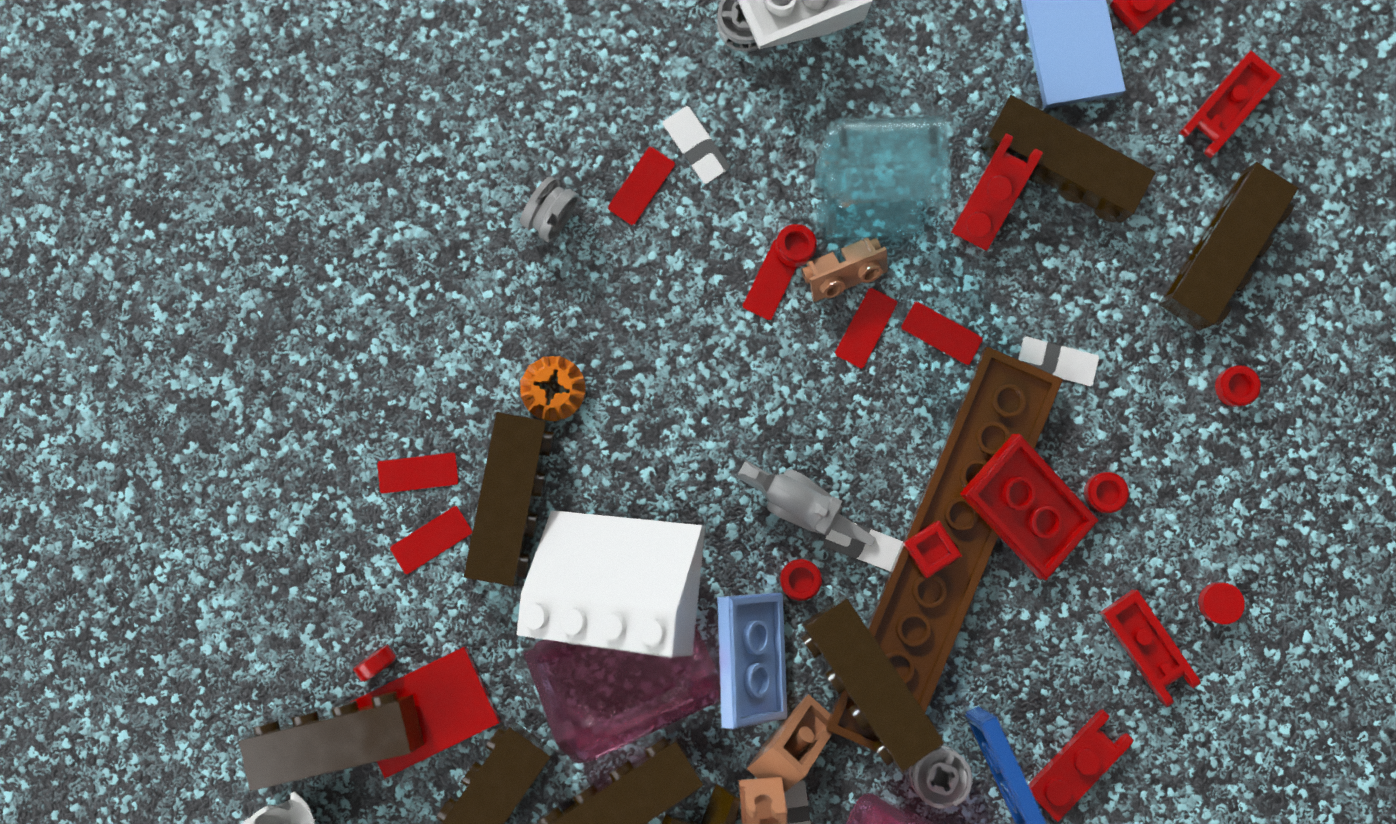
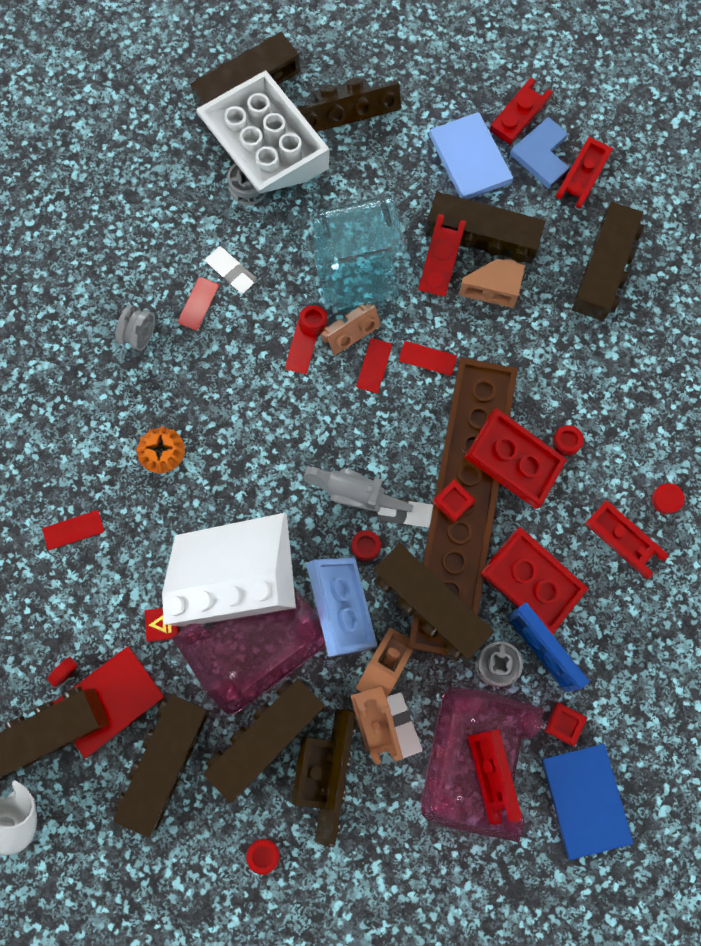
camera: 10 degrees left, 10 degrees down
red sticker [390,506,472,574] -> none
dark brown brick [463,412,555,587] -> none
white sticker [1018,337,1099,386] -> none
red hinge [1028,709,1134,822] -> none
red tile [1215,365,1261,407] -> none
none -> red tile [145,608,180,642]
none -> nougat slope [458,259,525,308]
none -> red tile [480,527,589,635]
none -> medium blue tile [510,117,570,189]

